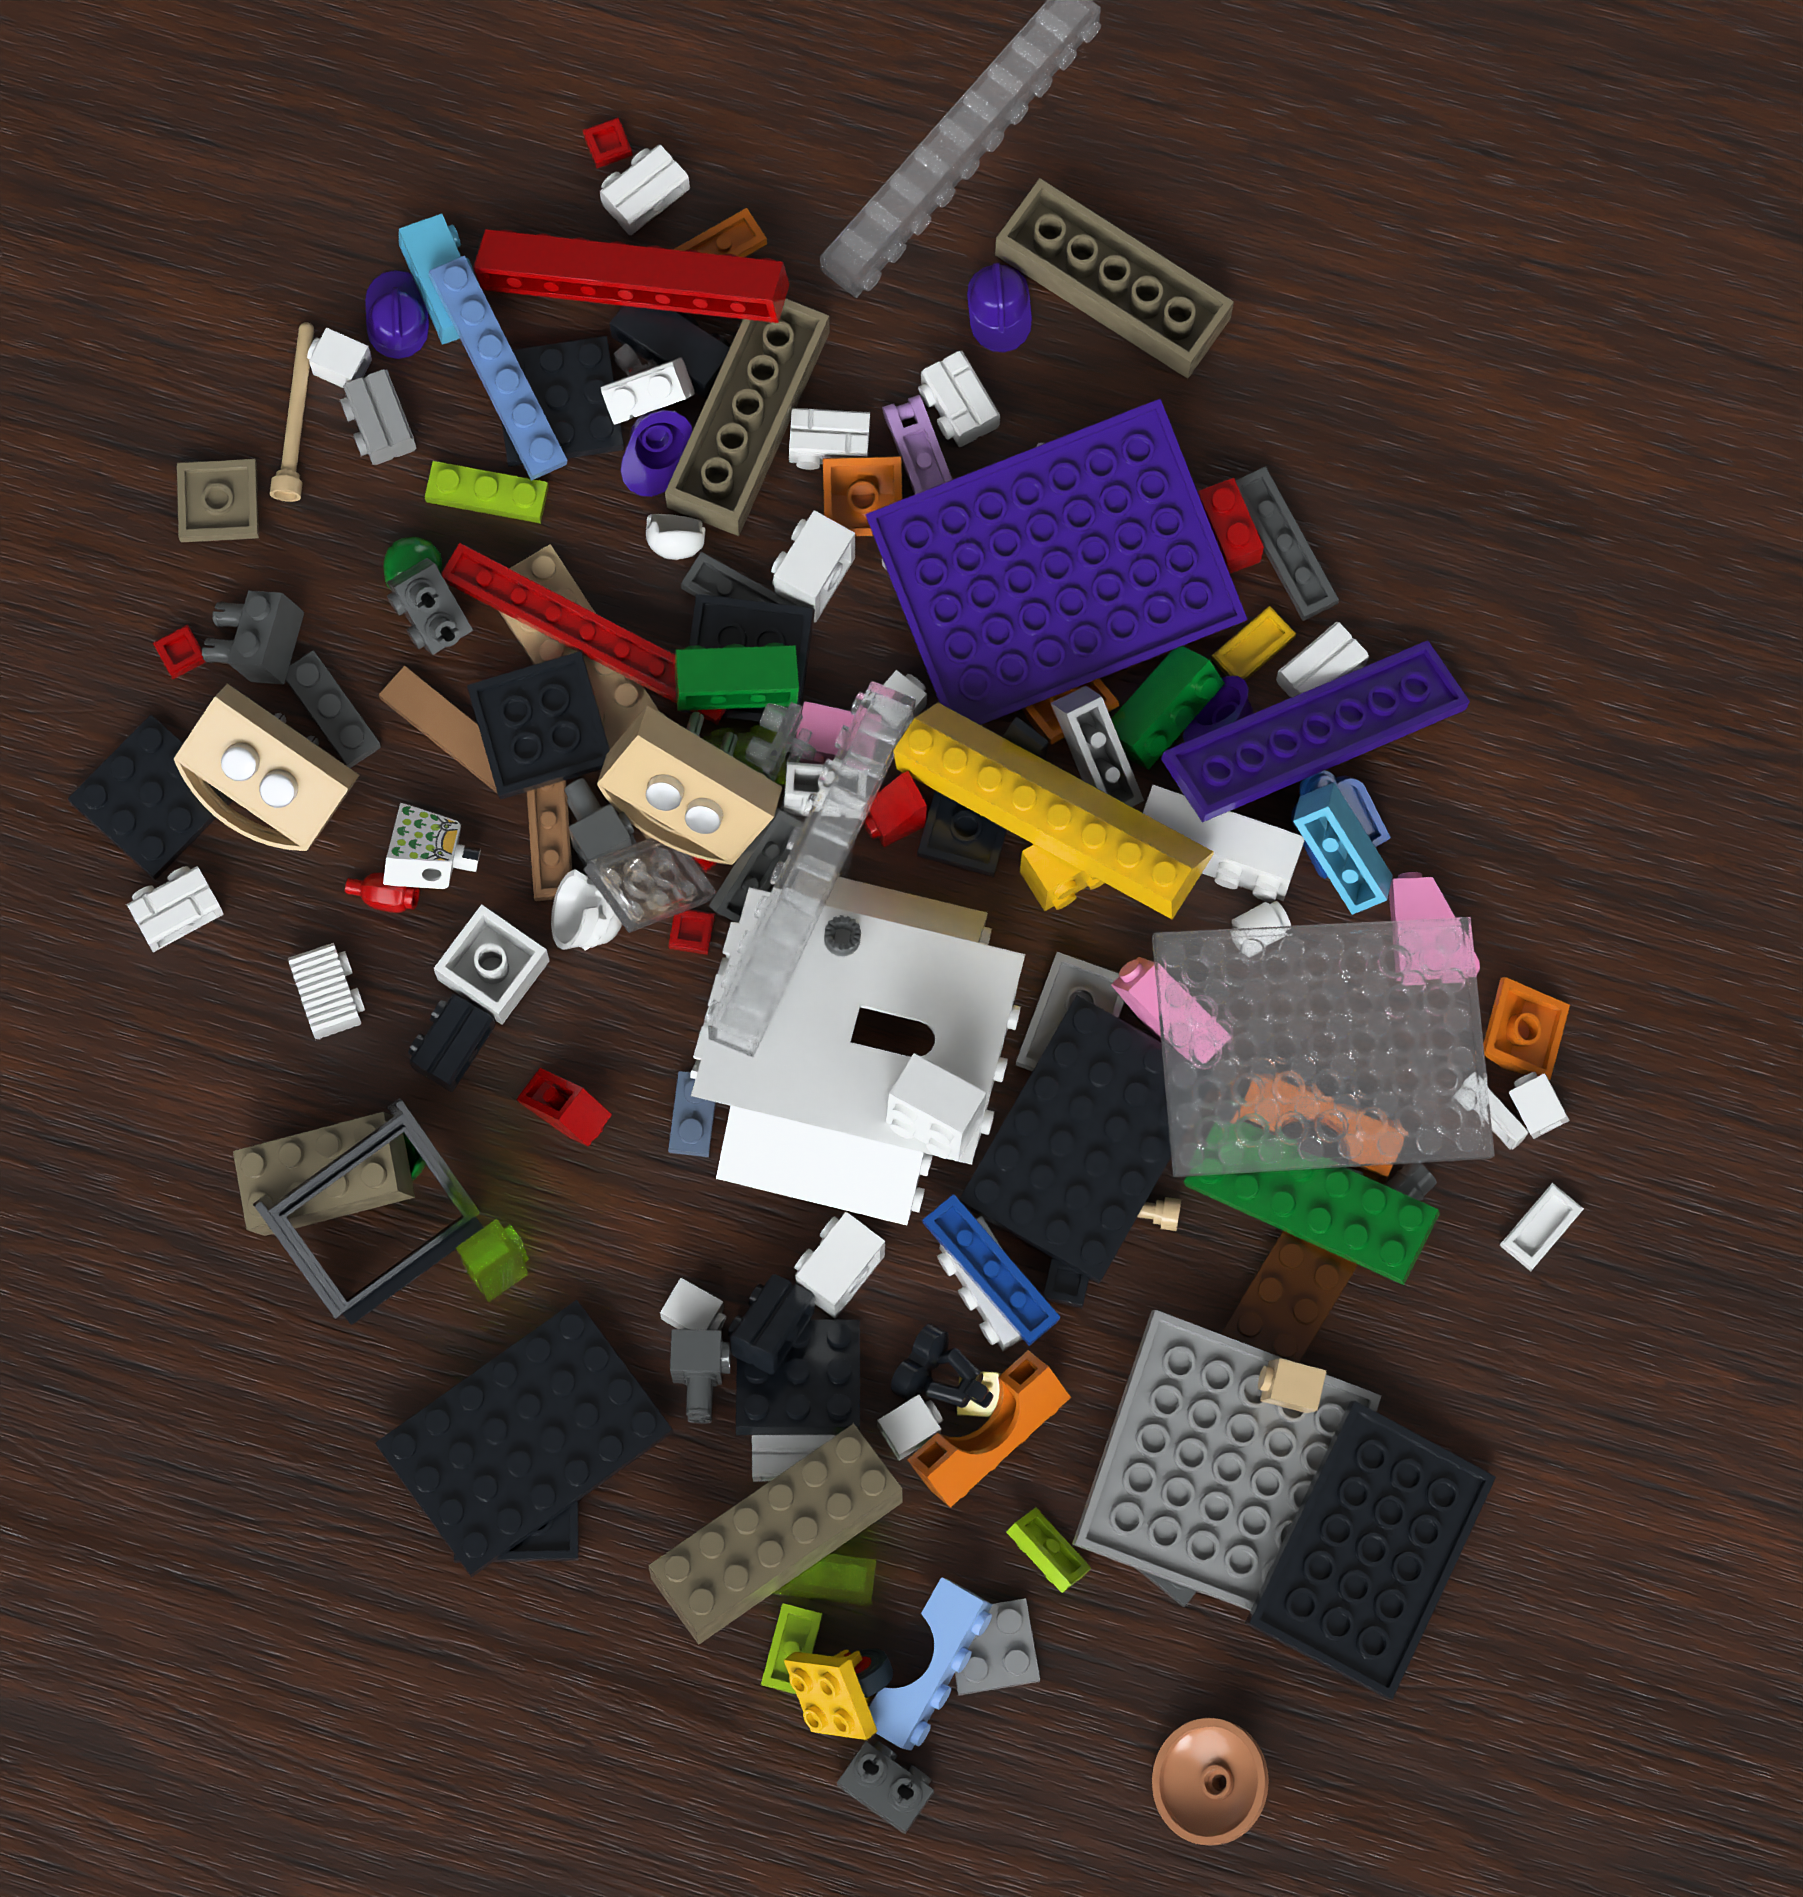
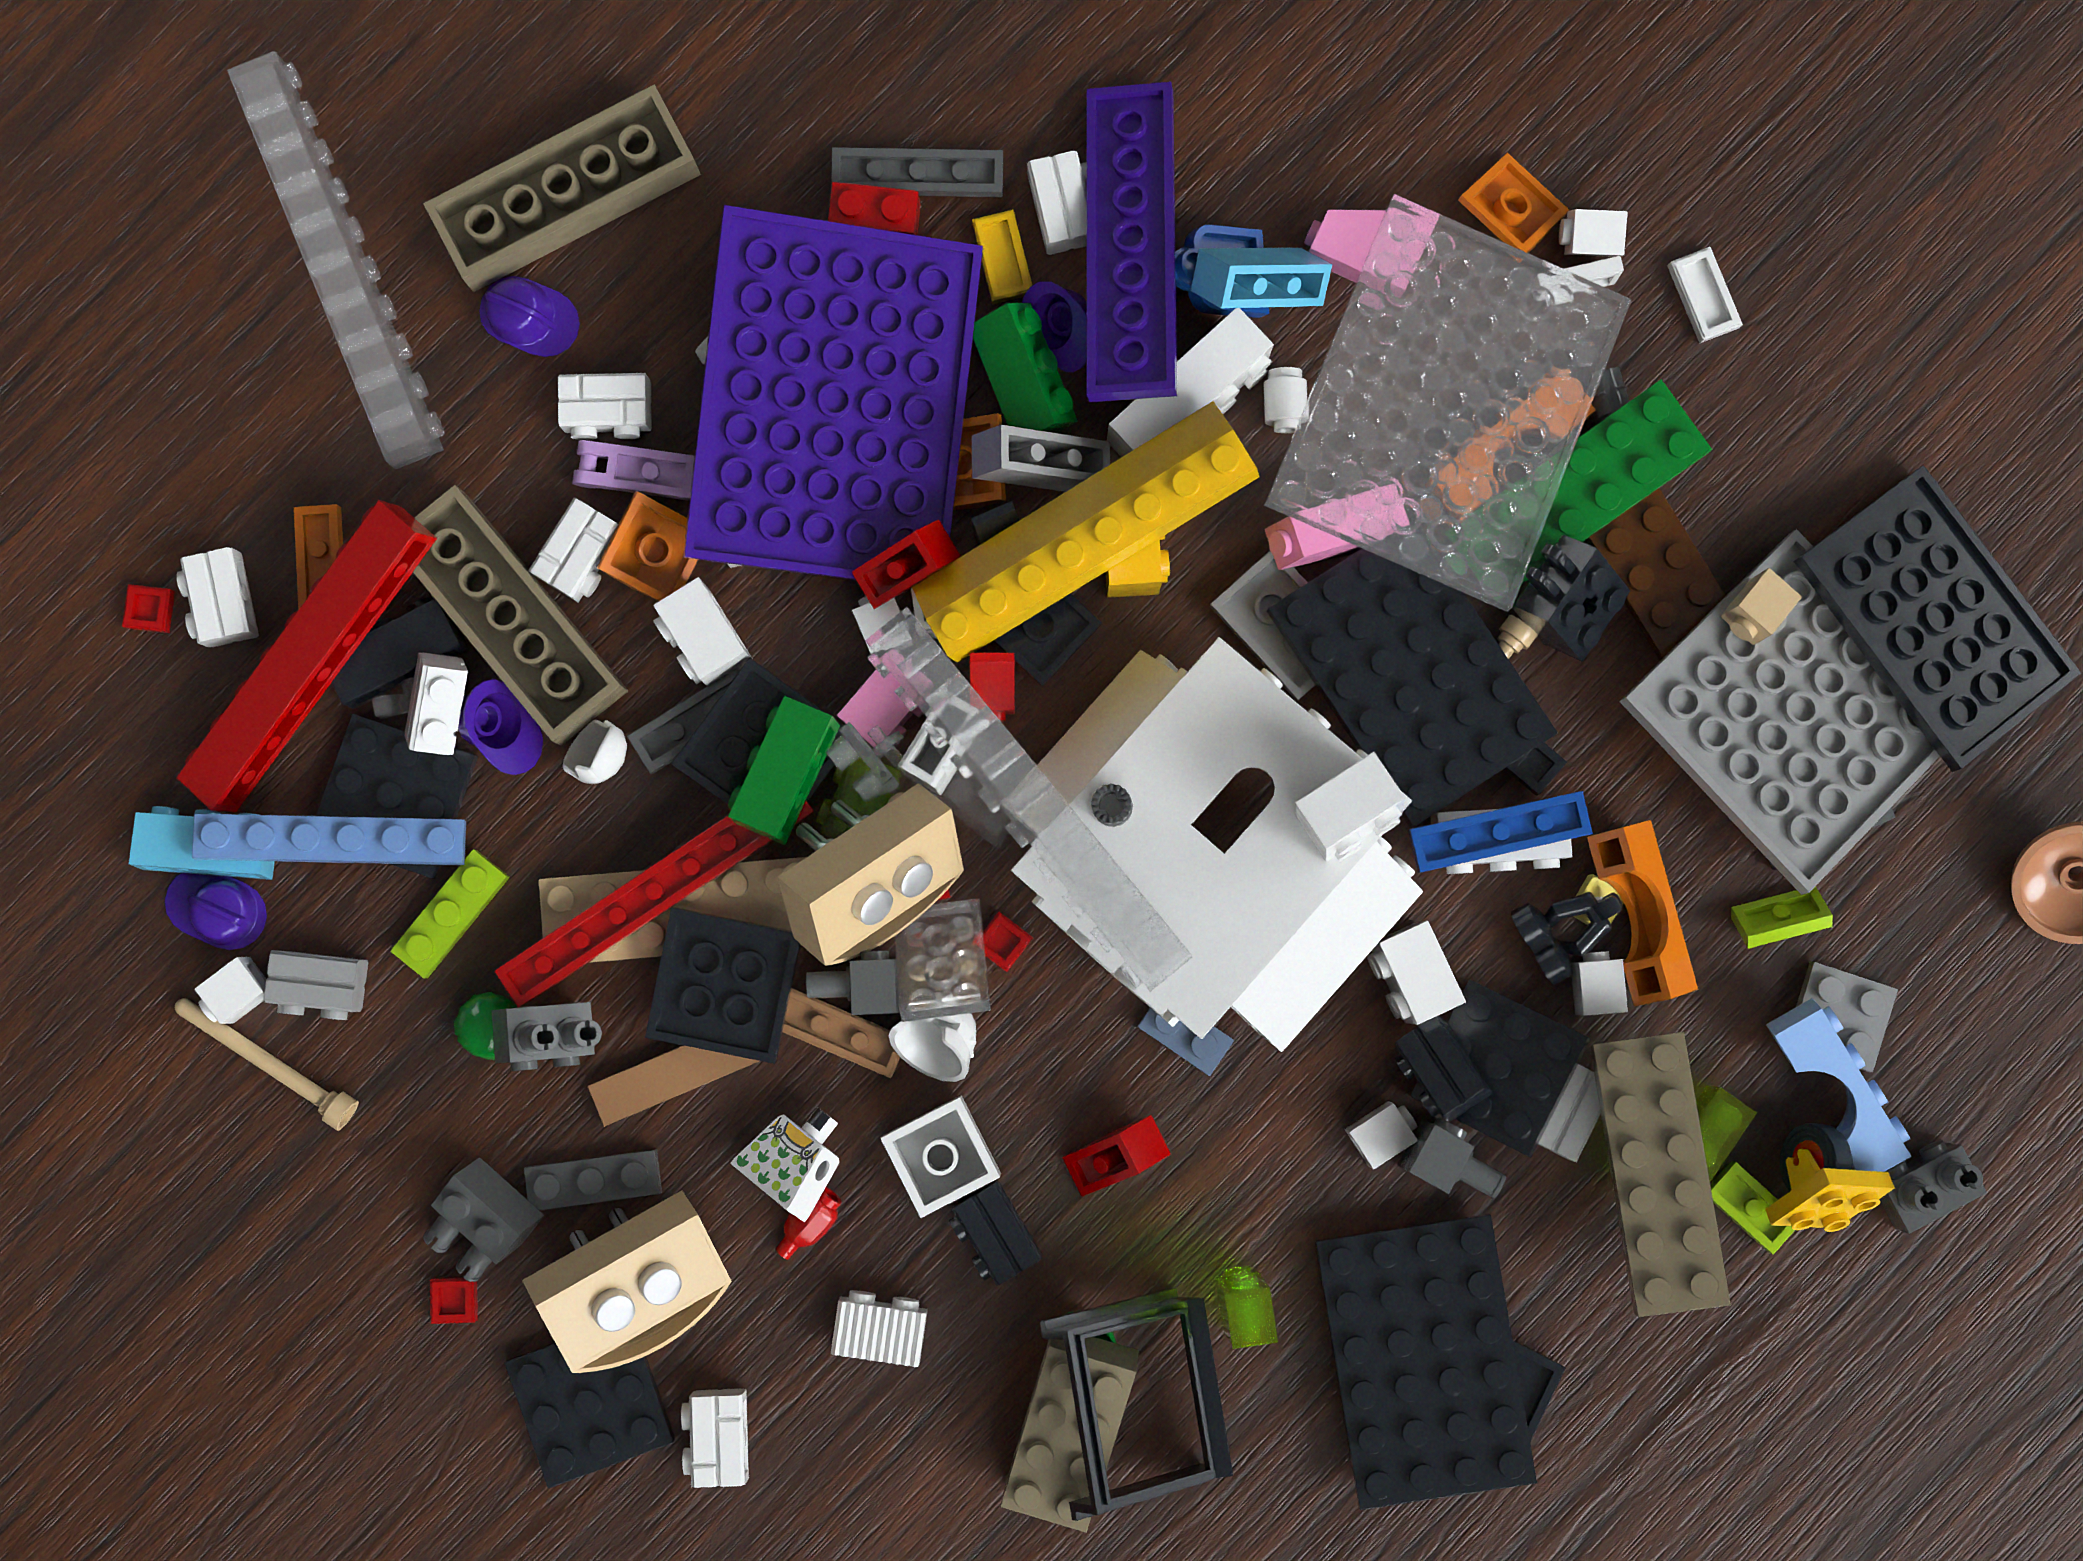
camera: 60 degrees left, 10 degrees up
dark tan plate [177,459,259,542] -> none
dark grey plate [709,807,808,923] -> none
none -> red slope [852,519,961,609]
none -> black hinge [1512,534,1630,662]

